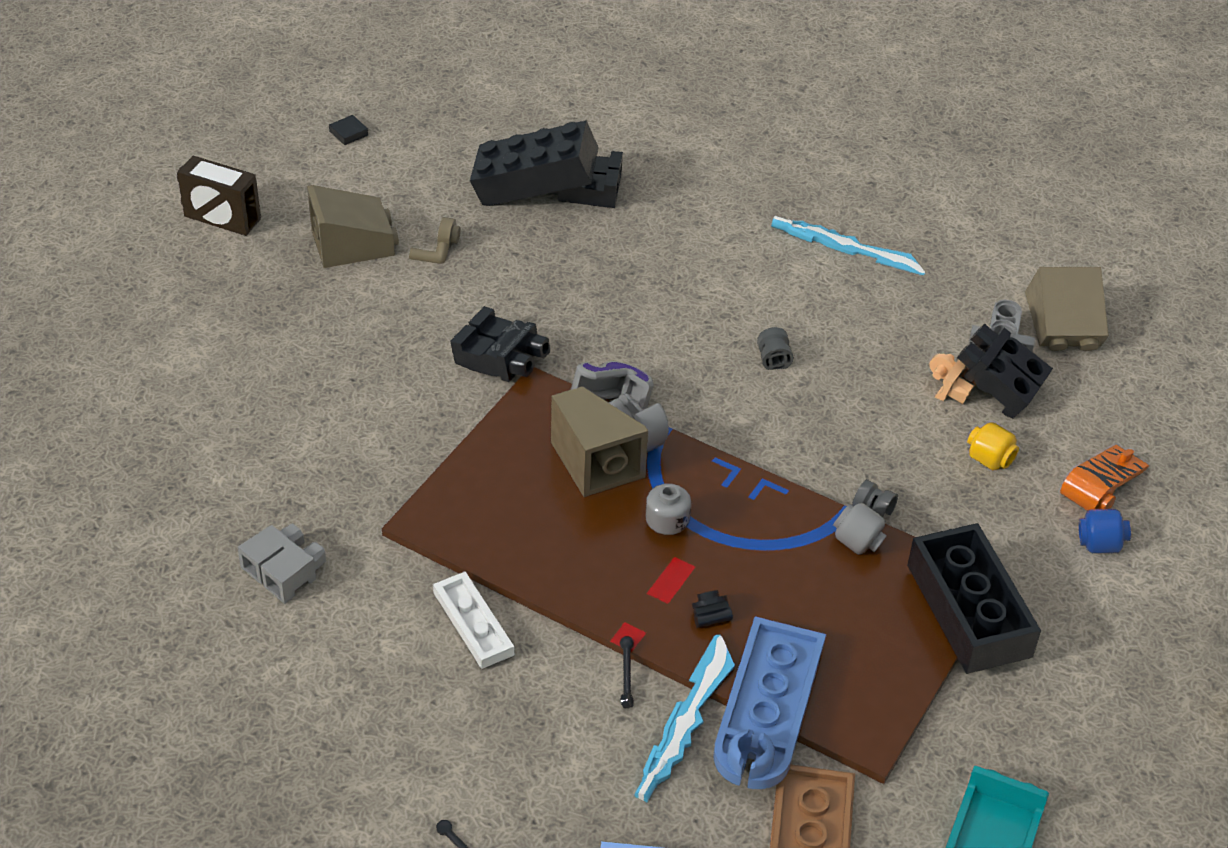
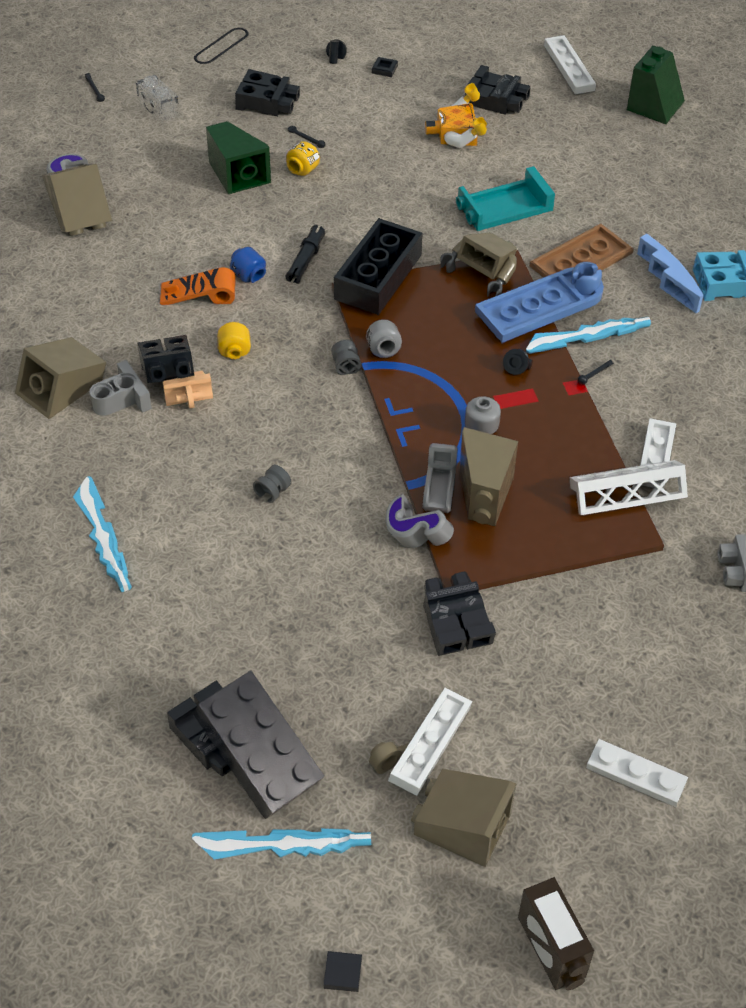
camera: 135 degrees left, 5 degrees up
none -> medium azure sword [192,828,371,860]
none -> black pin [285,225,326,284]
none -> white plate [388,688,472,796]
none -> dark tan torso [440,232,517,297]
none -> white fence [569,460,688,515]
none -> white plate [586,739,688,807]

